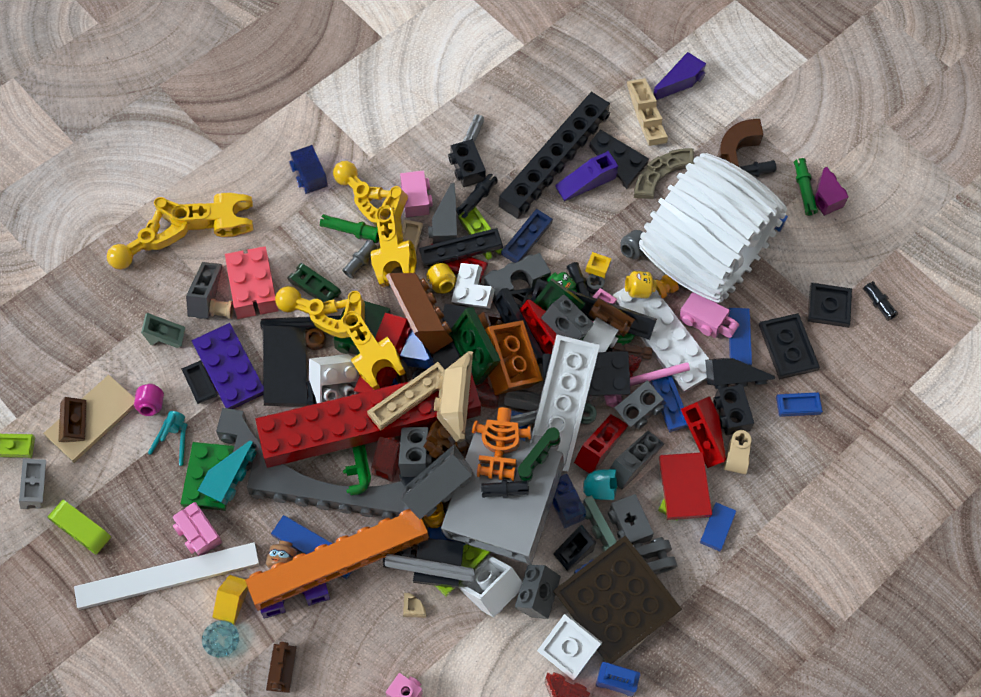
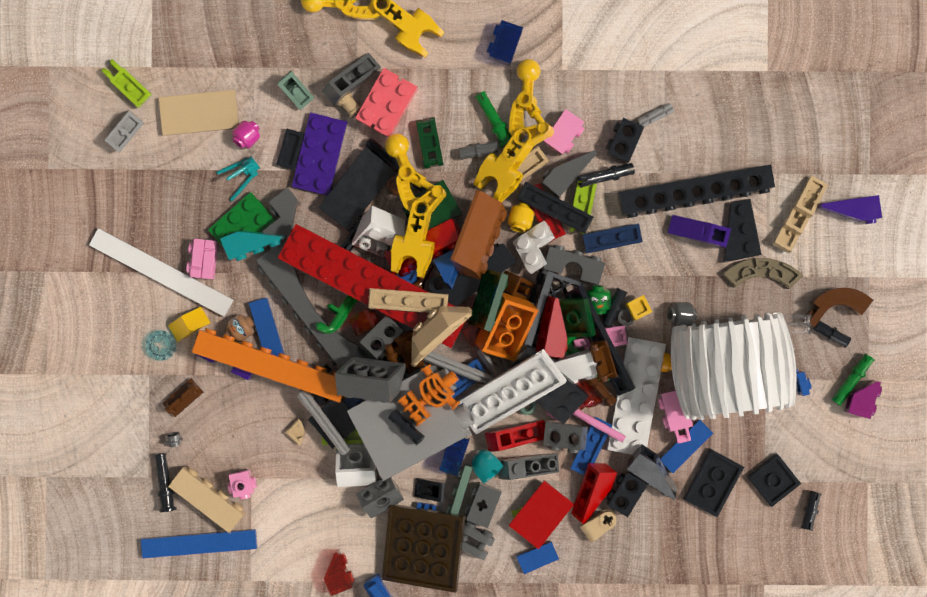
camera: 45 degrees right, 25 degrees up
lime beam [47,499,112,555] -> none
reddish brown slope [58,397,86,442] -> none
dark green plate [518,427,561,482] -> none
white plate [537,614,603,681] -> none
dark grey brick [541,295,594,340] -> none
yellow head [625,271,657,299] -> none
blue tile [776,392,823,417] -> none

